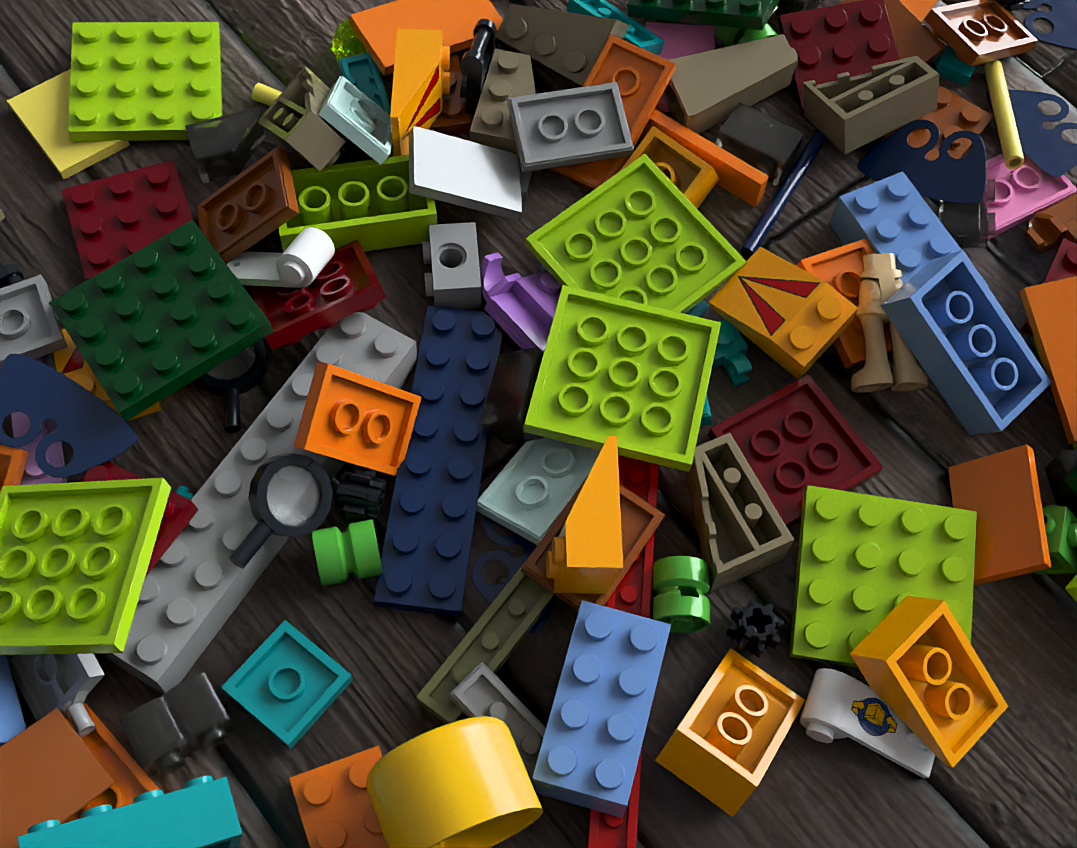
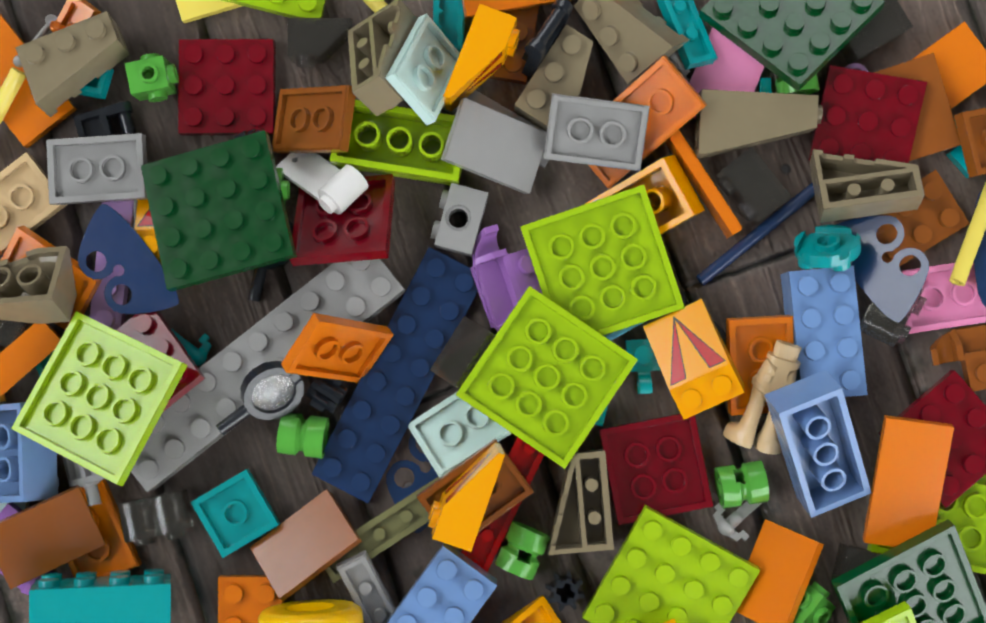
camera: 25 degrees right, 25 degrees up
none -> bright green brick [125,53,179,102]
none -> tile [250,489,362,601]
none -> light grey piece [712,501,762,542]
none -> bright green wheel [714,460,769,509]
none -> teal plate [794,225,861,271]

